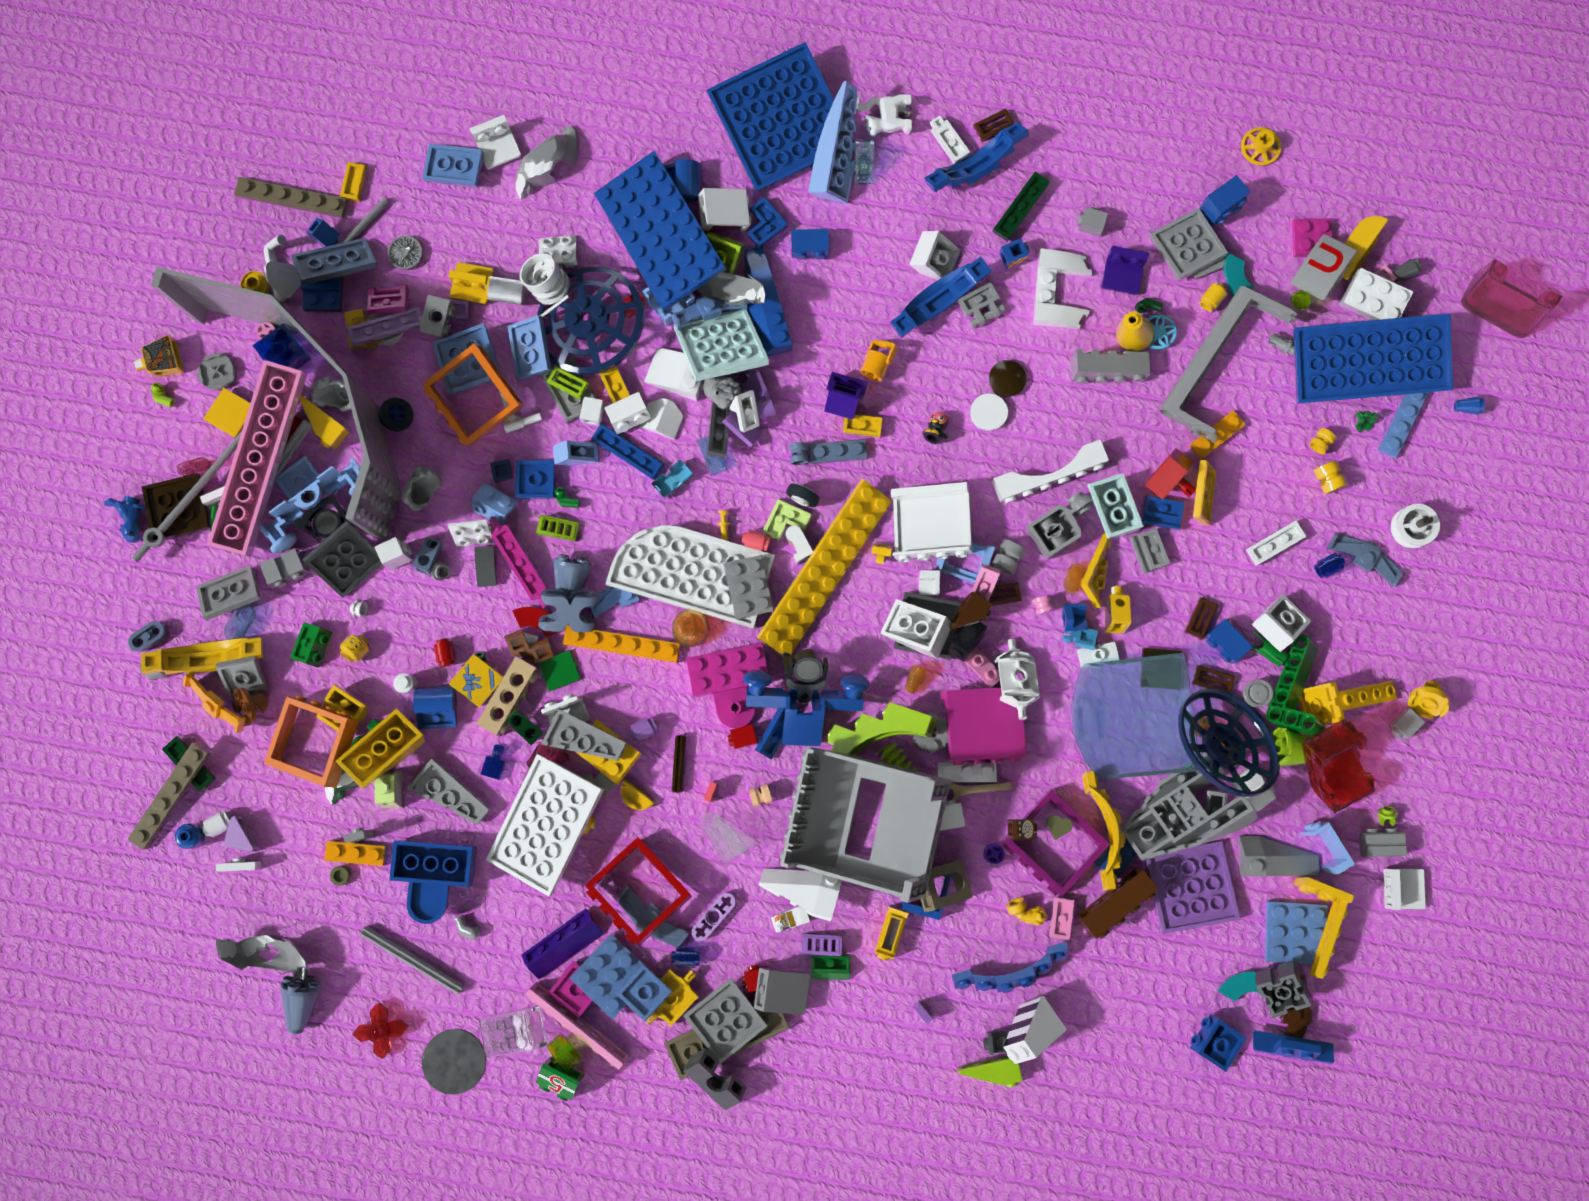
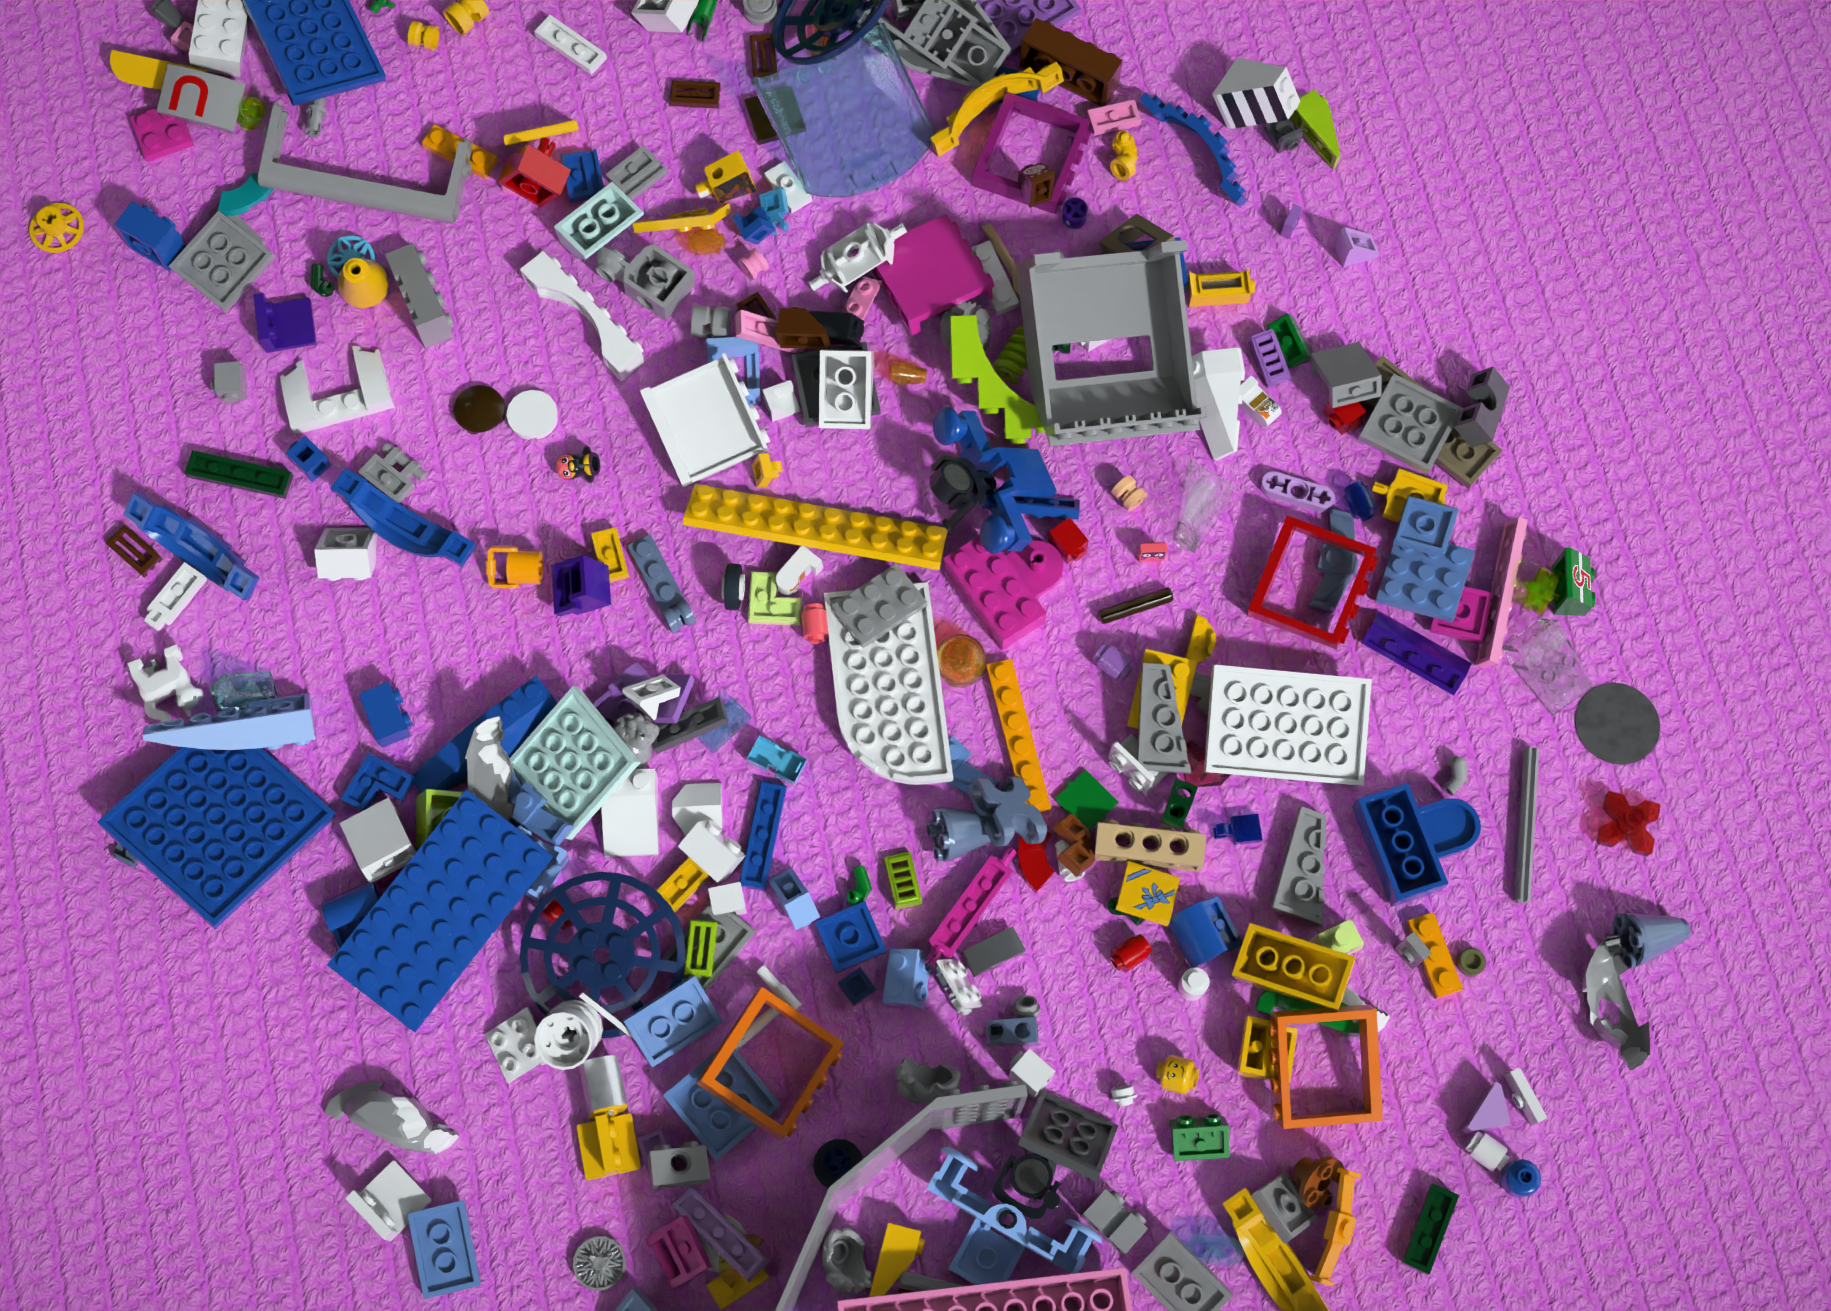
camera: 115 degrees left, 10 degrees down
dark tan plate [128,742,211,850] -> none
yellow piece [718,510,730,541] -> none
olive tile [1046,815,1073,840] -> none
yellow brick [1199,283,1227,312] -> none
blue brick [1205,619,1252,664] -> none
none -> lavender slope [1335,227,1380,267]

